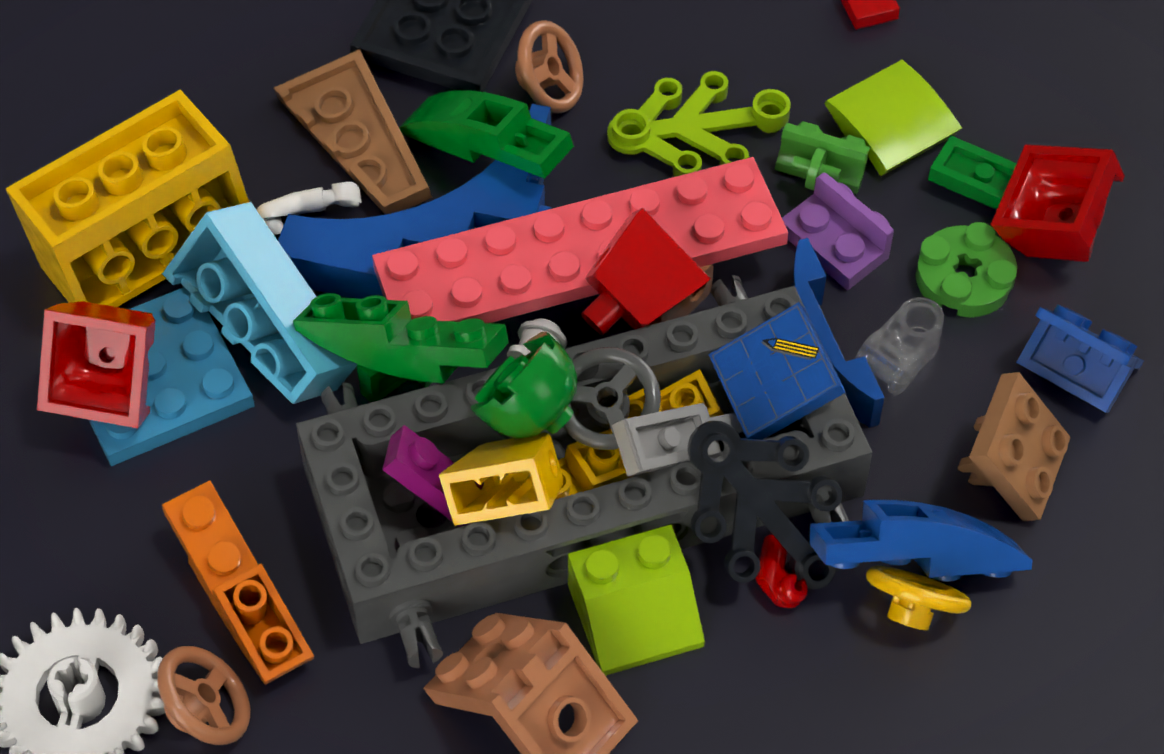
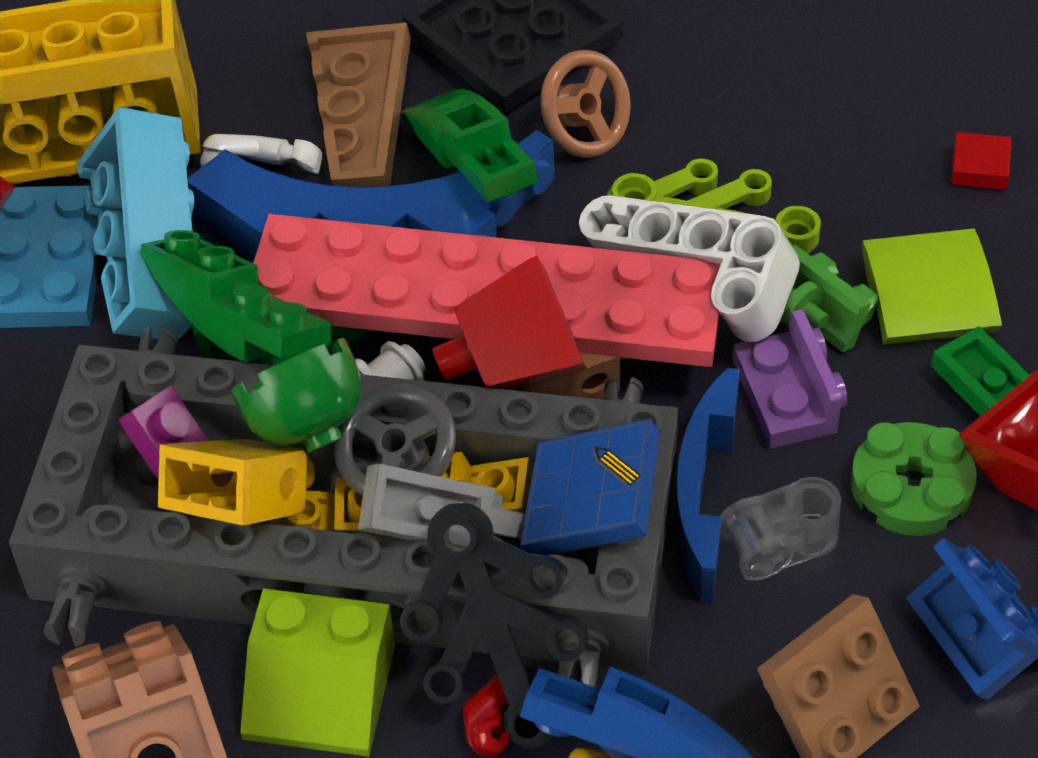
camera: 30 degrees right, 5 degrees down
none -> white beam [579,196,800,342]

